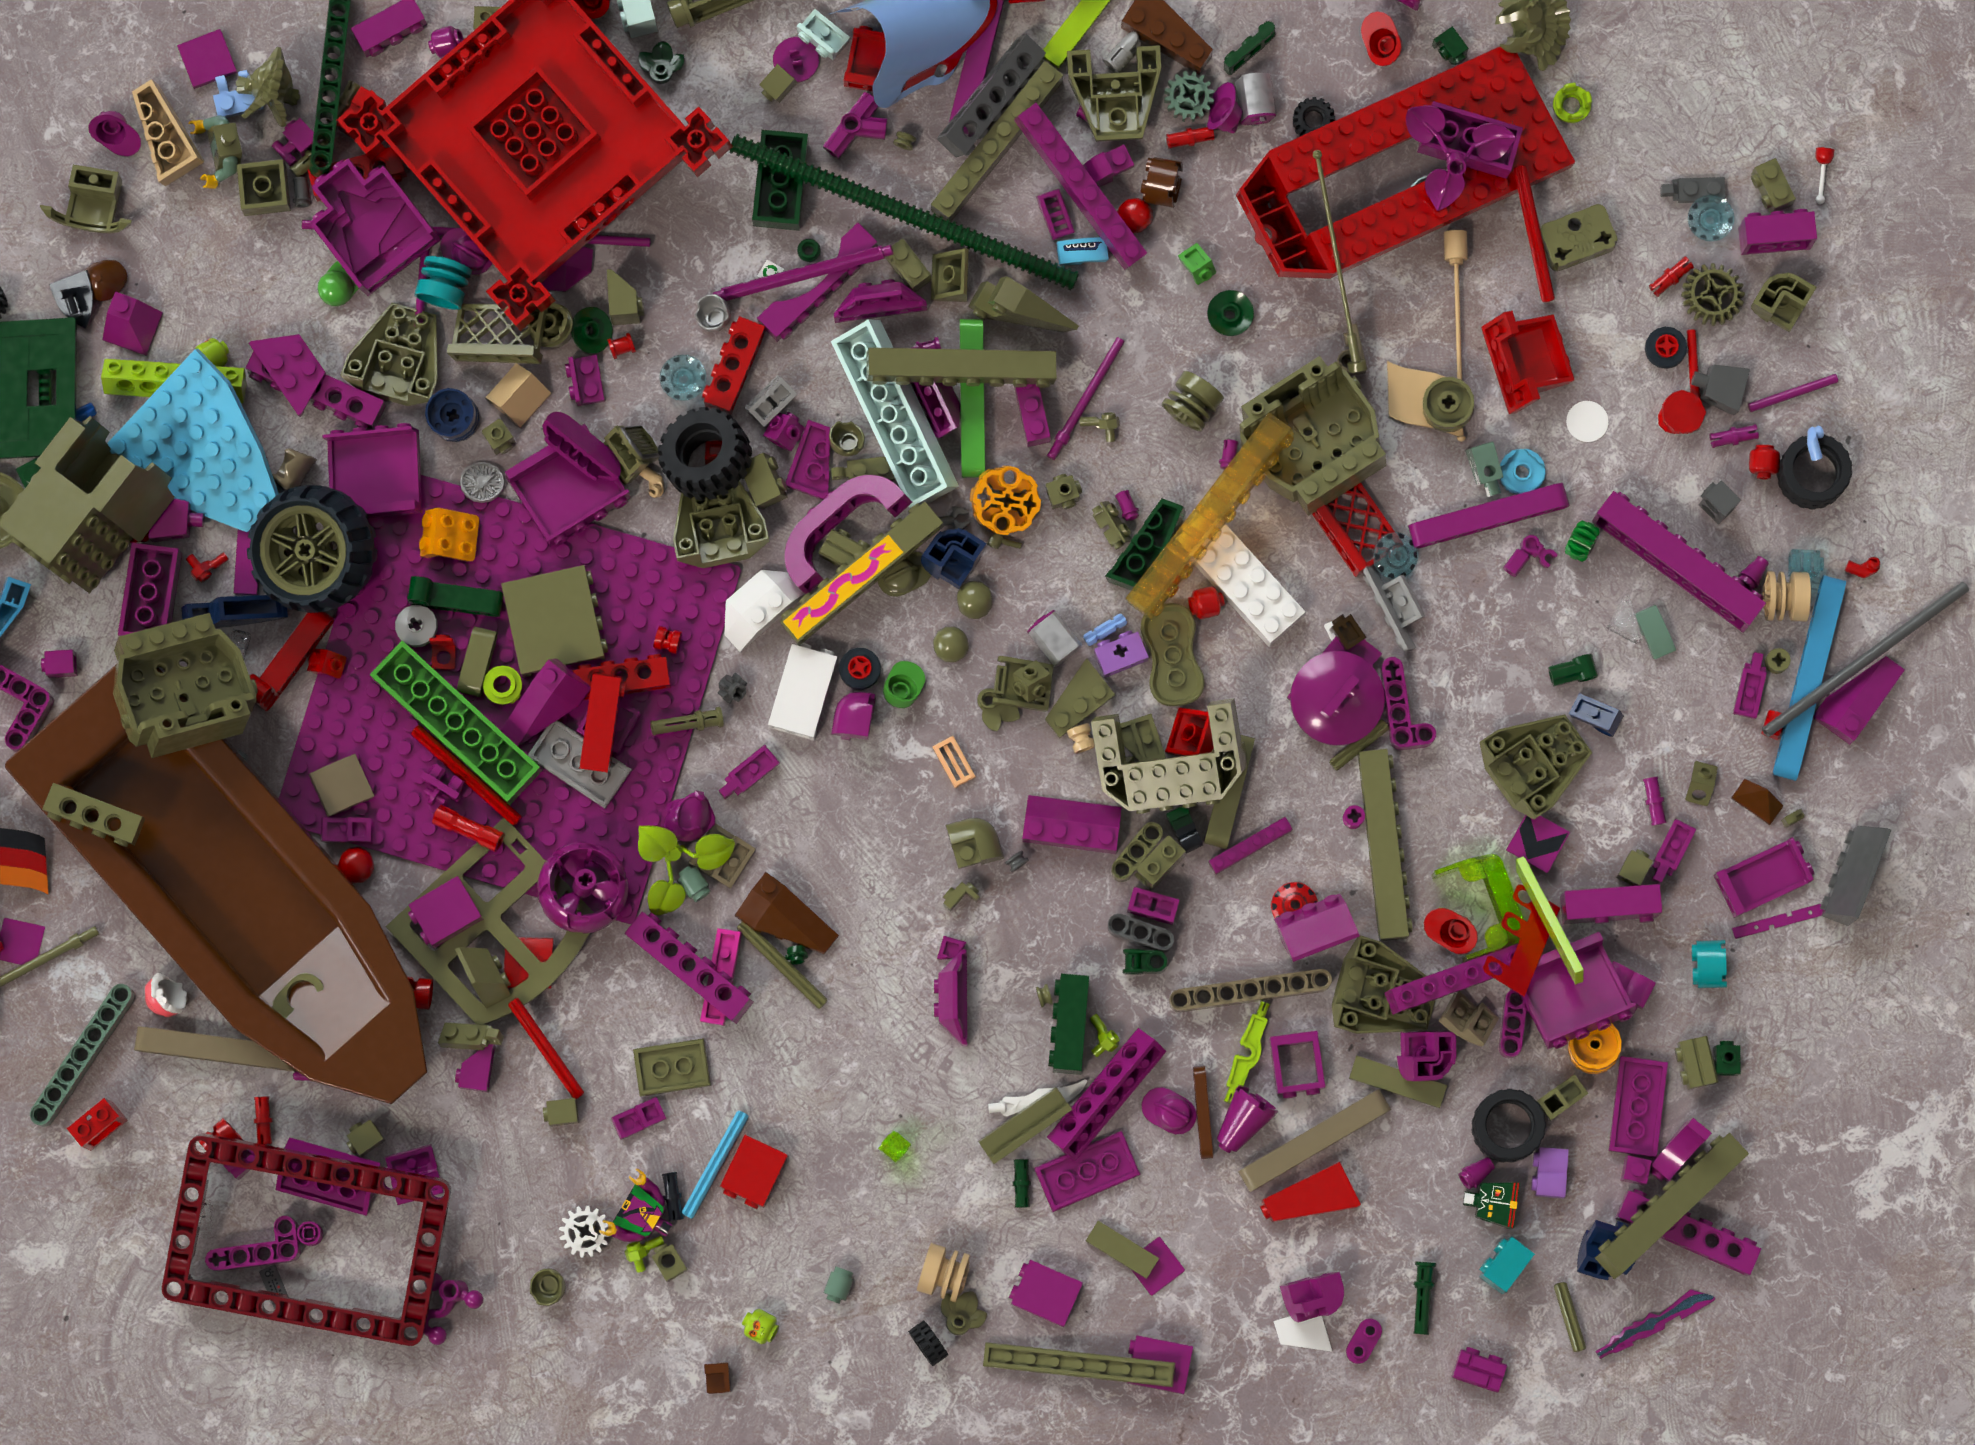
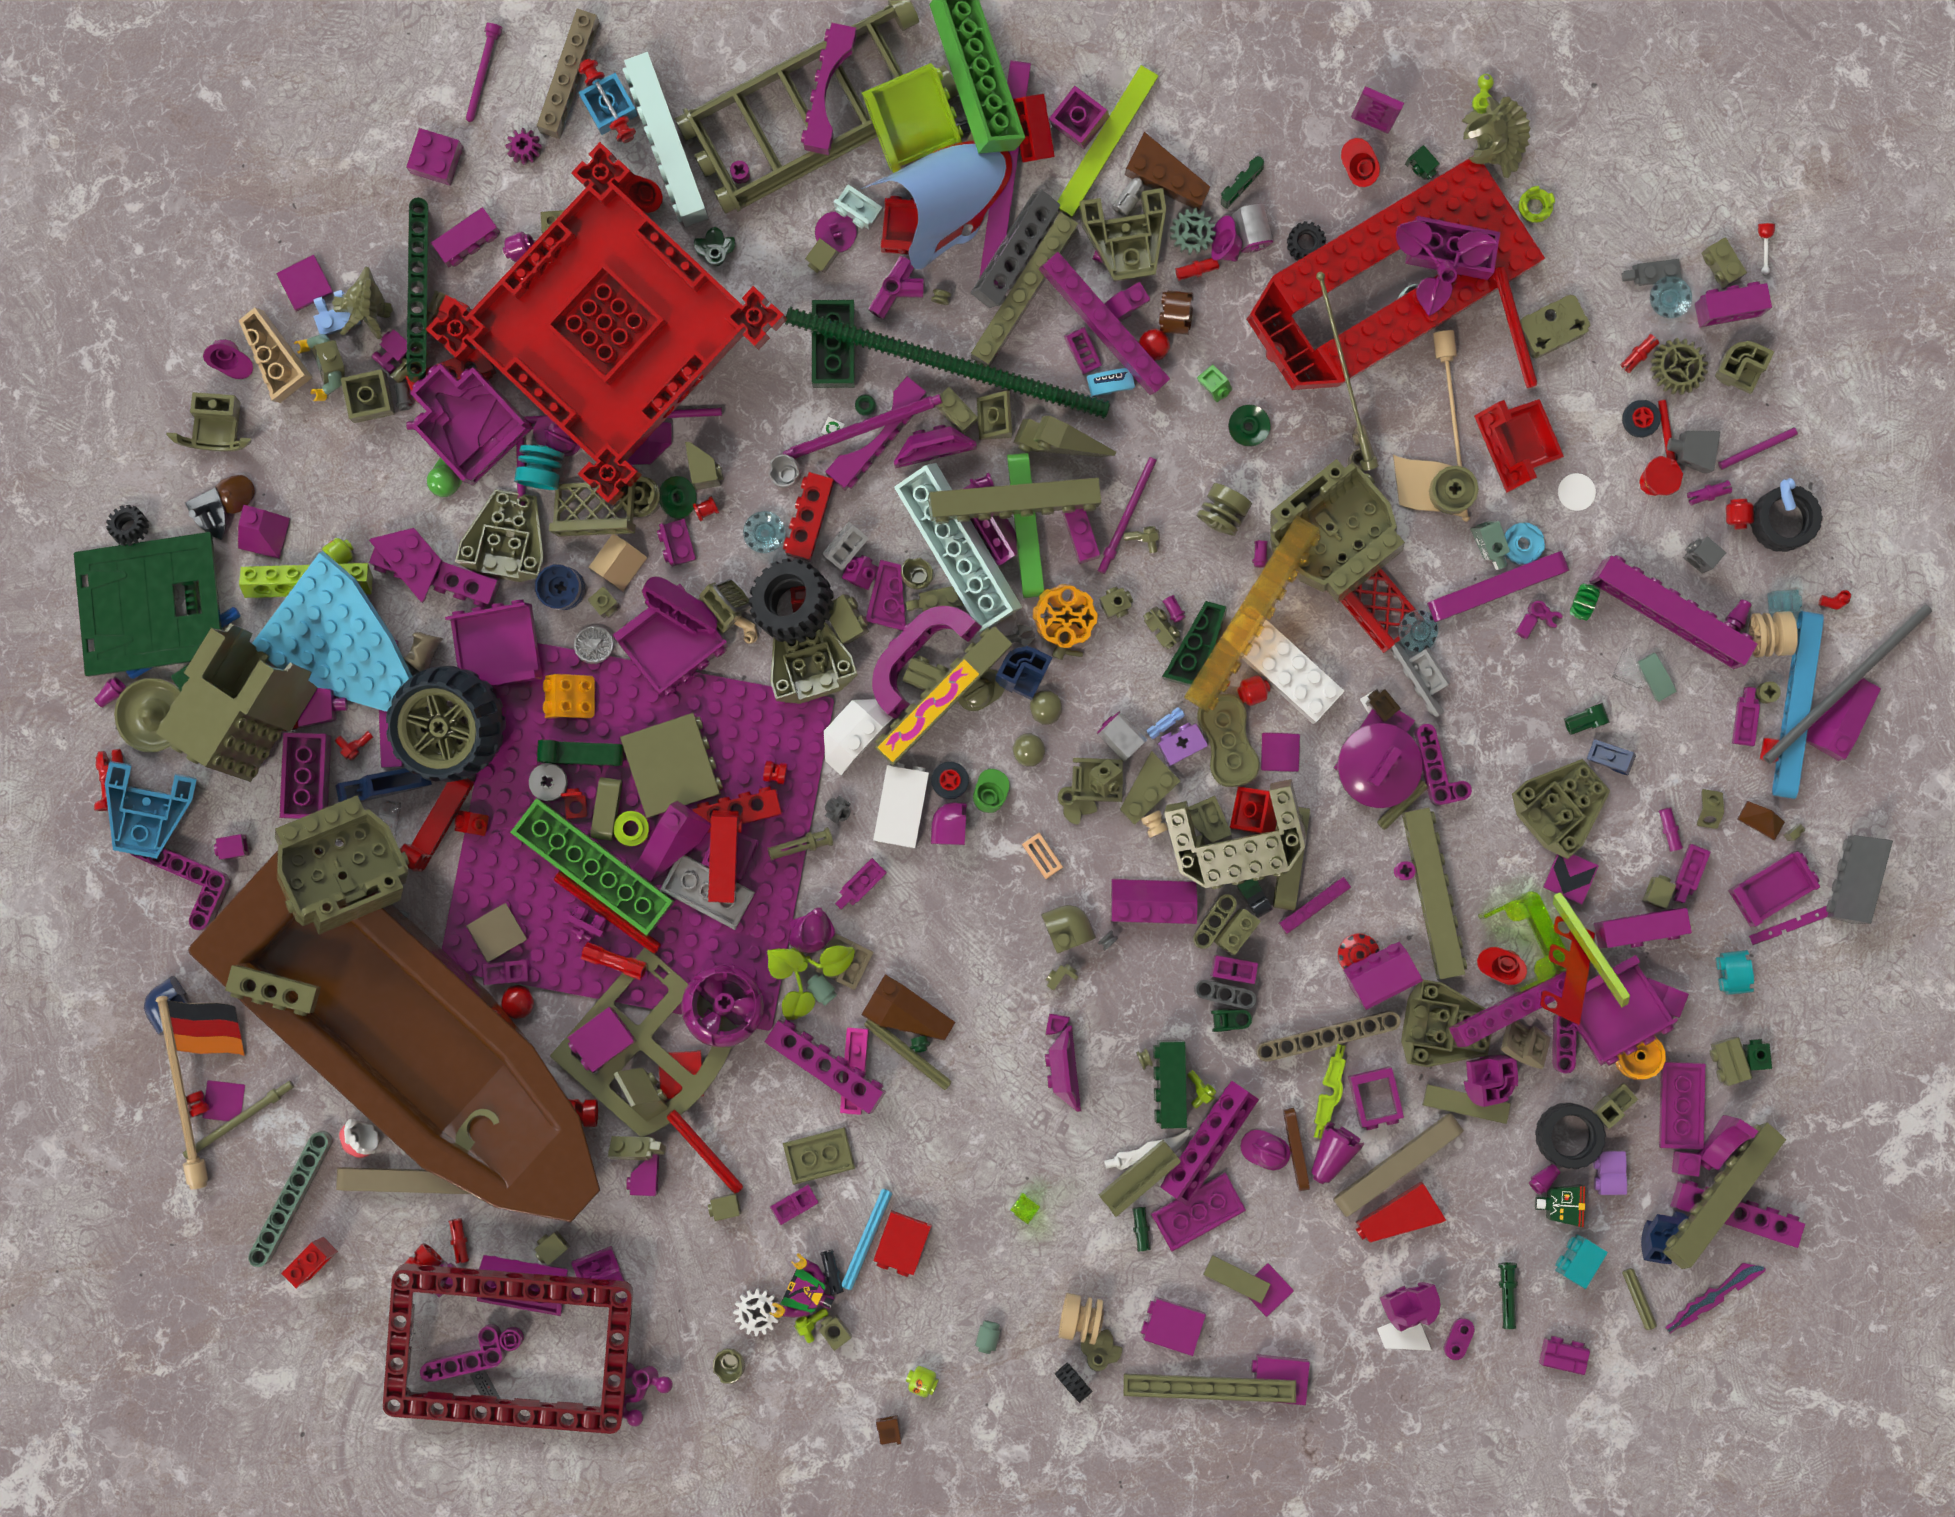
camera: 10 degrees left, 5 degrees up
none -> magenta sticker [1261,733,1300,772]

